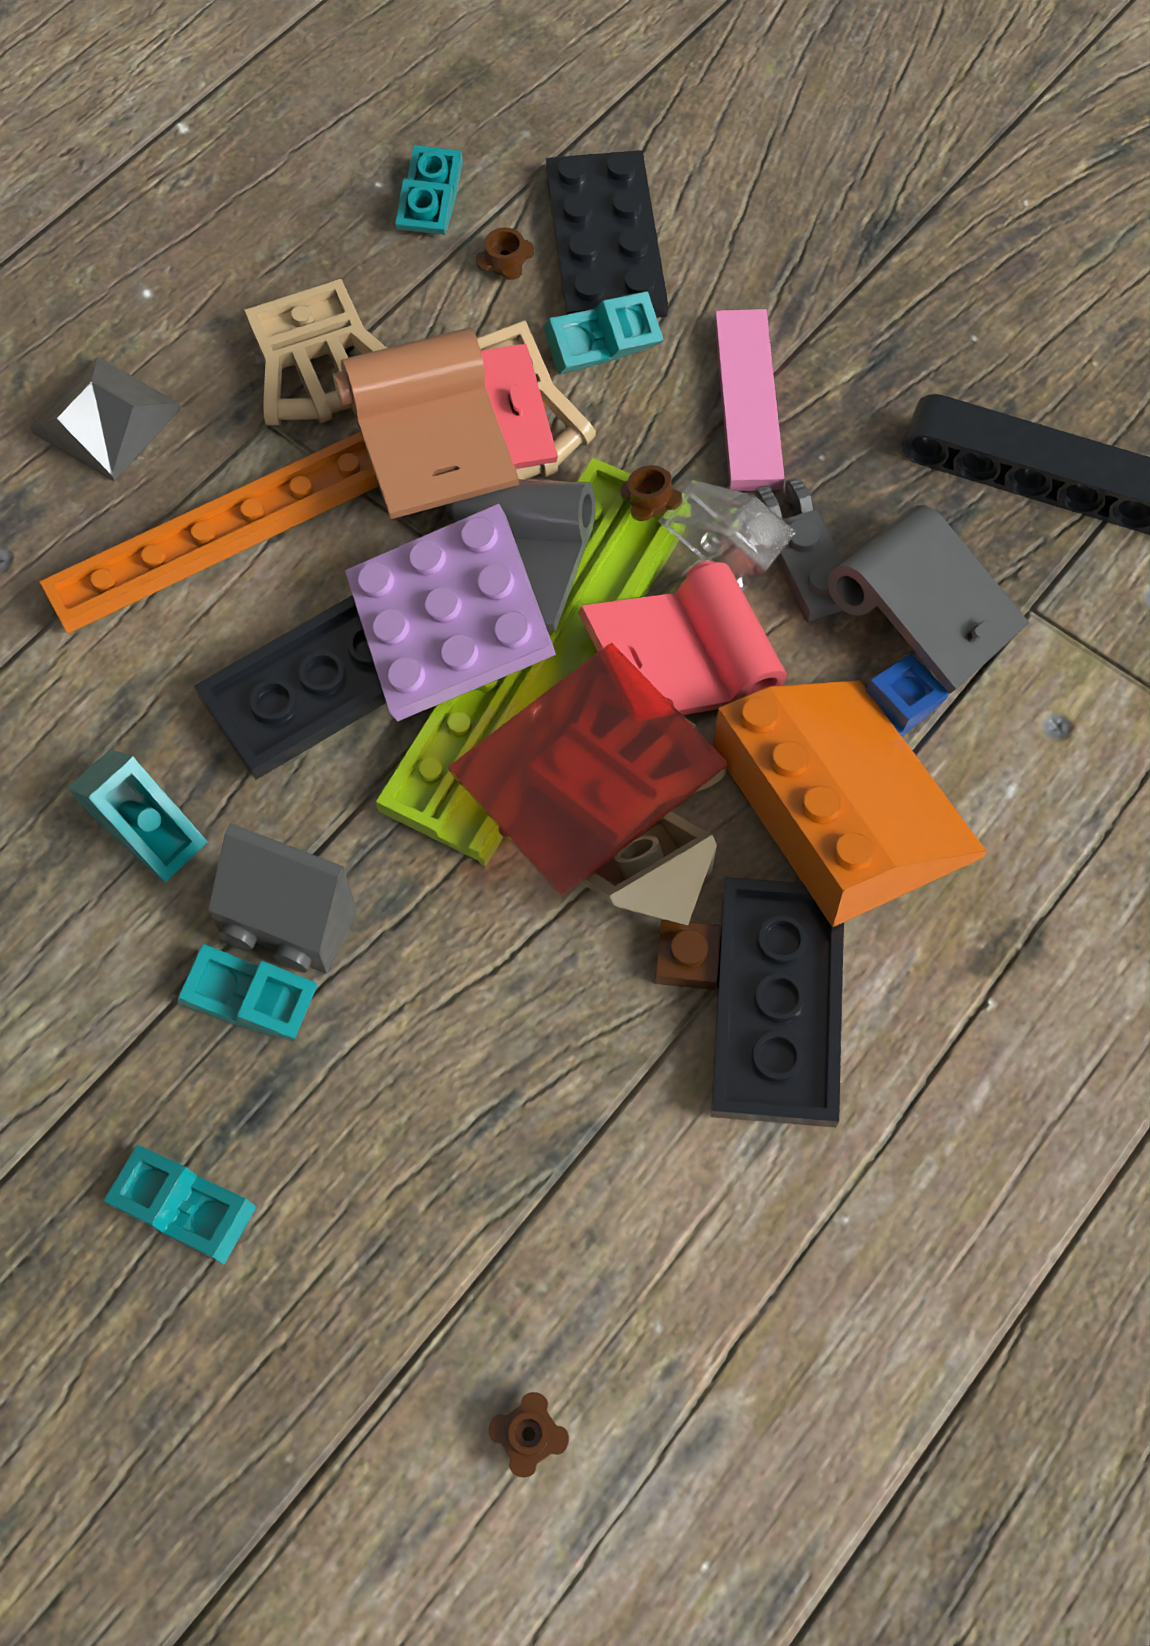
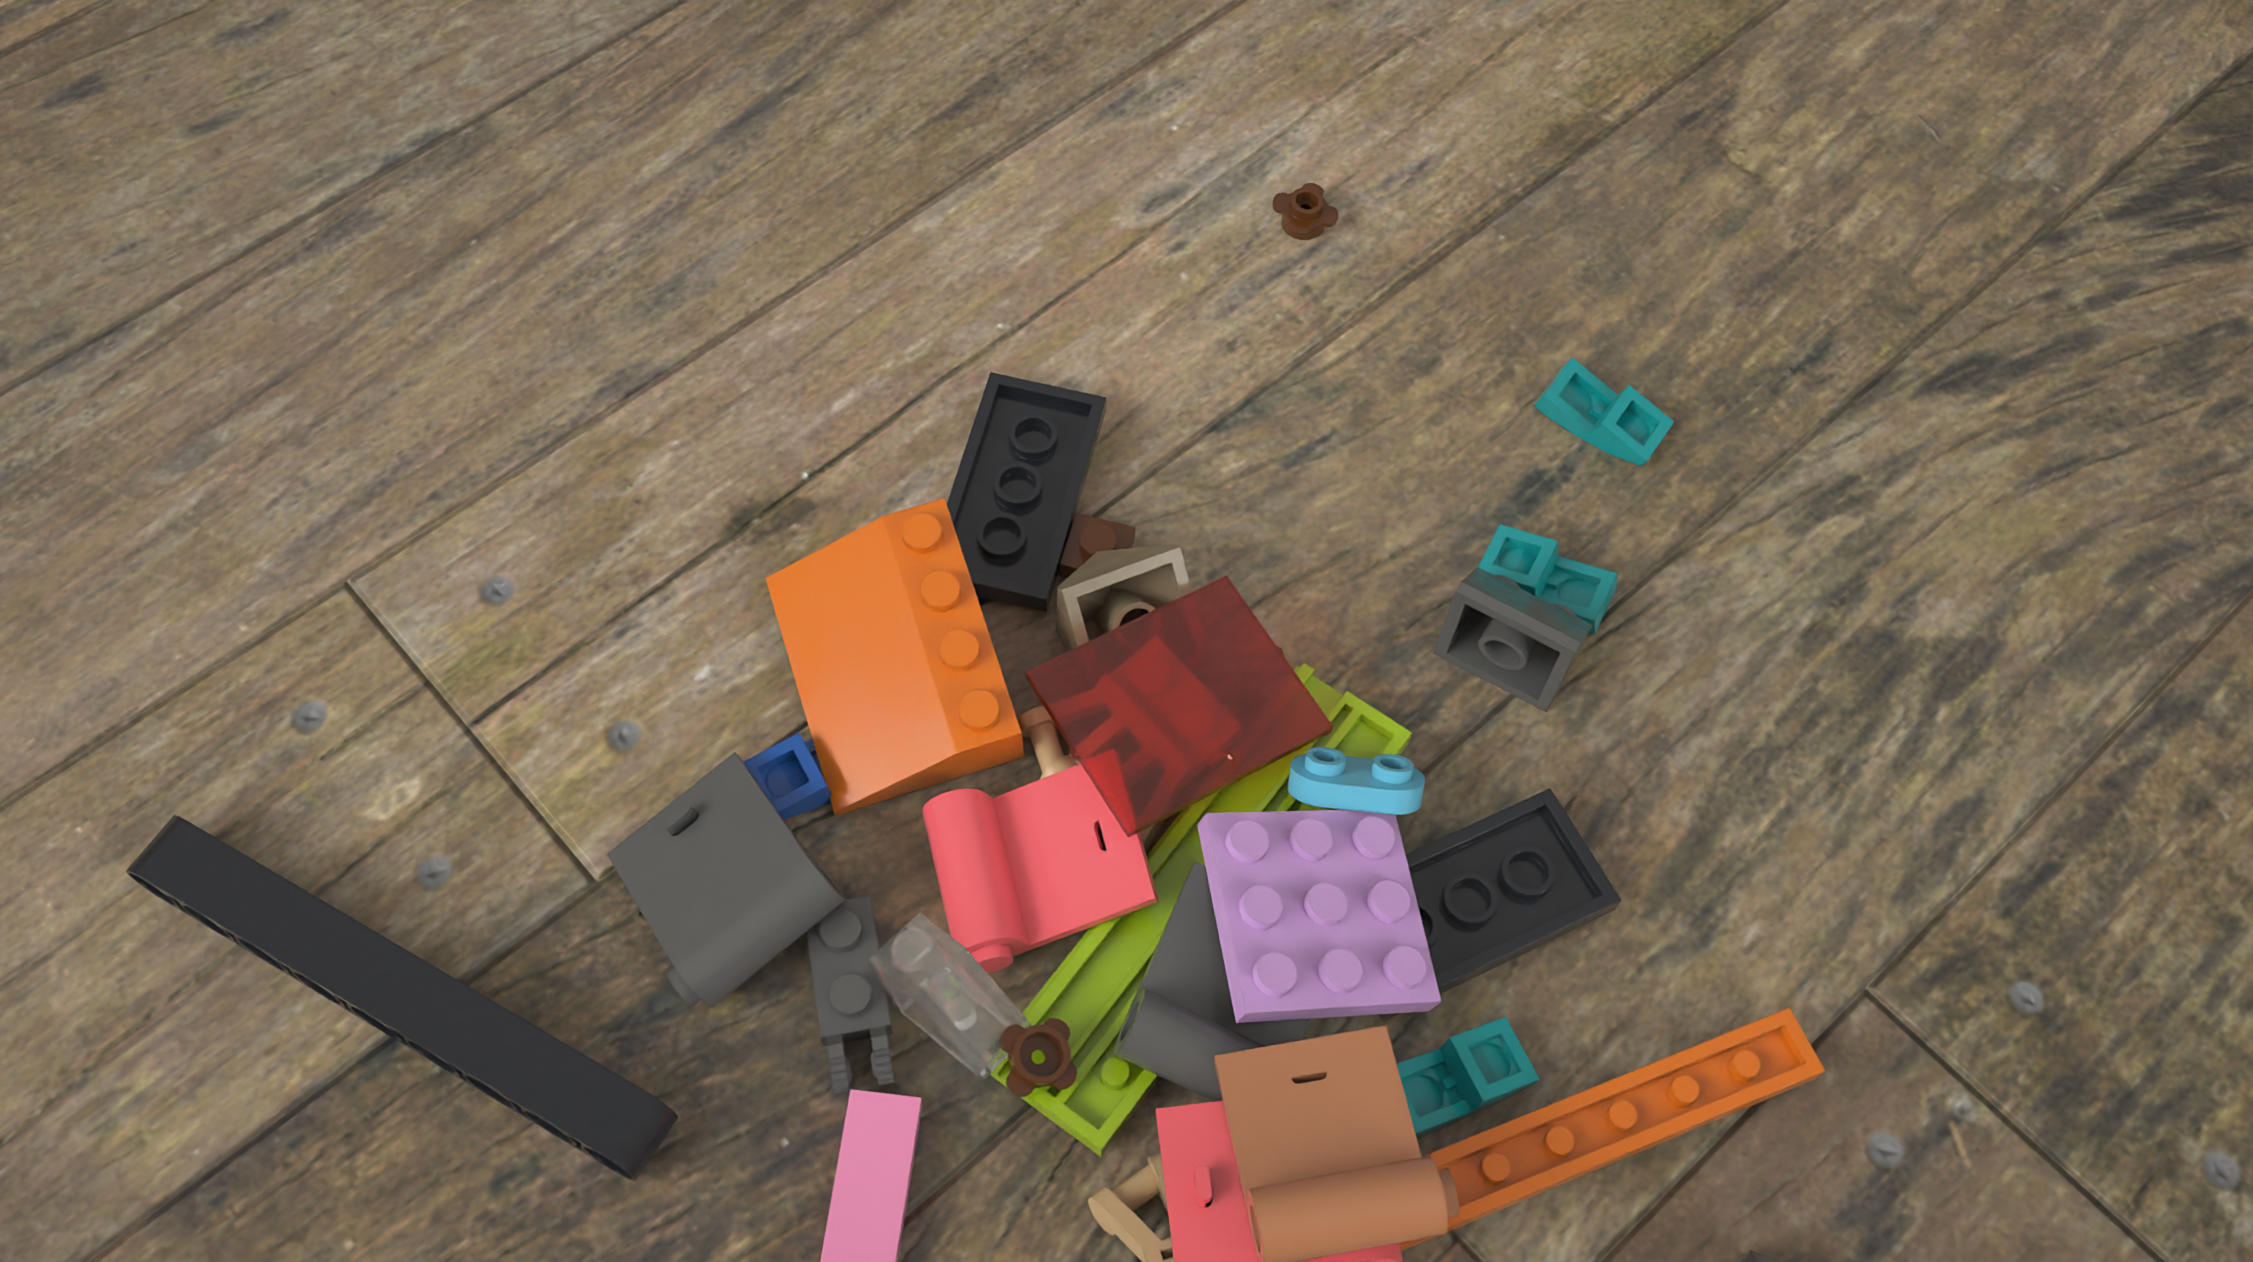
camera: 175 degrees left, 5 degrees down
teal slope [67,749,208,882] -> none
none -> medium azure plate [1288,747,1425,815]
none -> teal slope [1397,1017,1540,1139]

